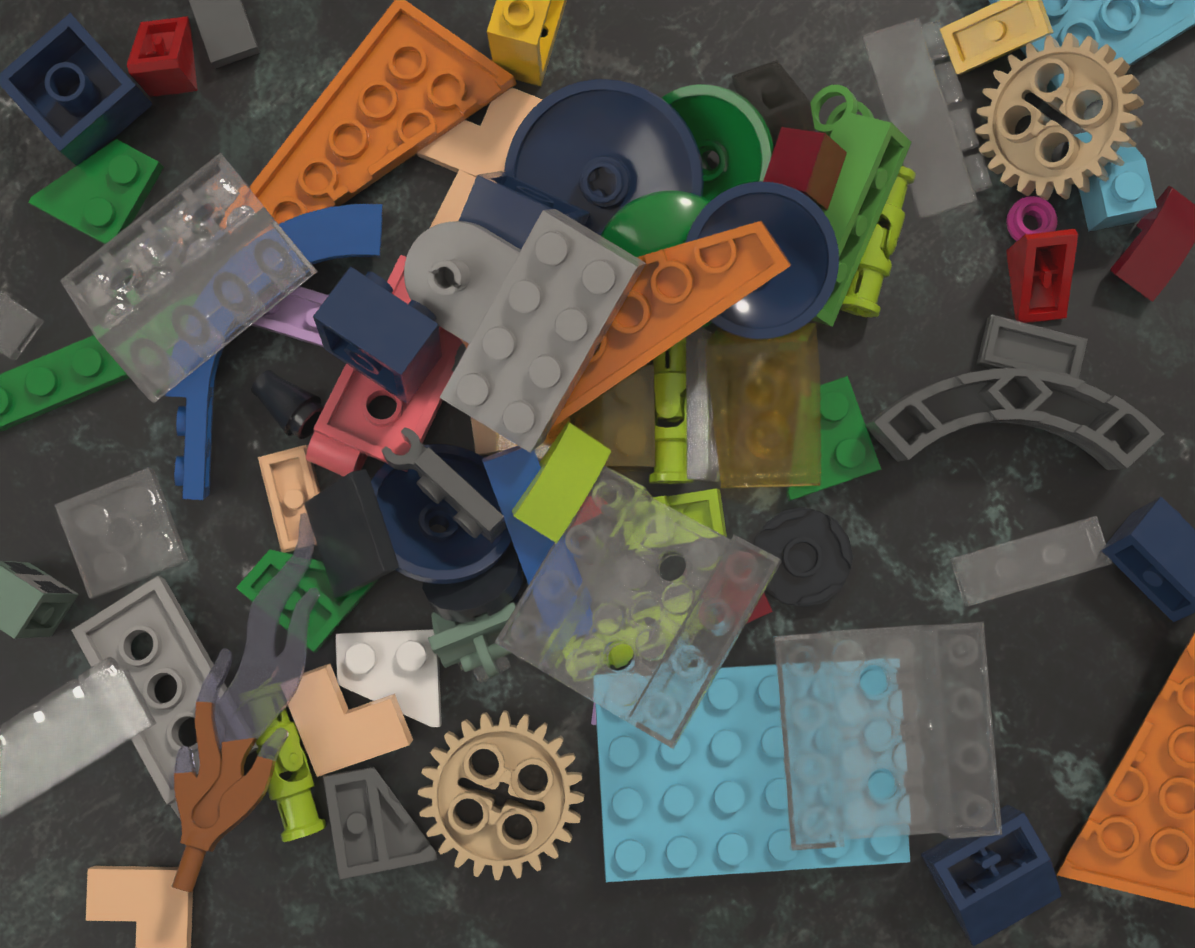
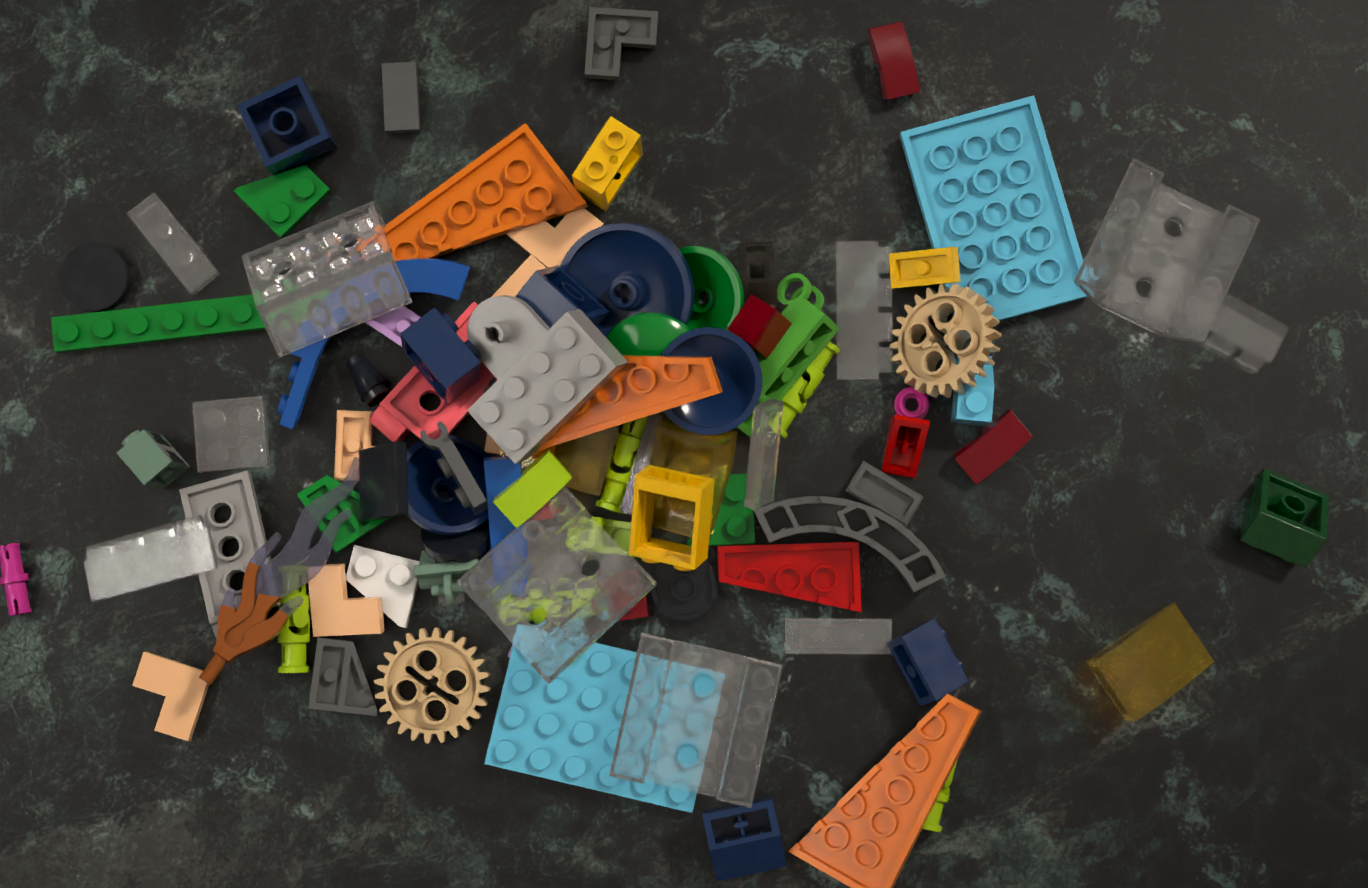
camera: 20 degrees right, 0 degrees up
red slope [127,16,198,97] -> none
none -> yellow window [629,465,715,571]
none -> red wing [717,542,862,613]
none -> clear tile [744,398,783,510]

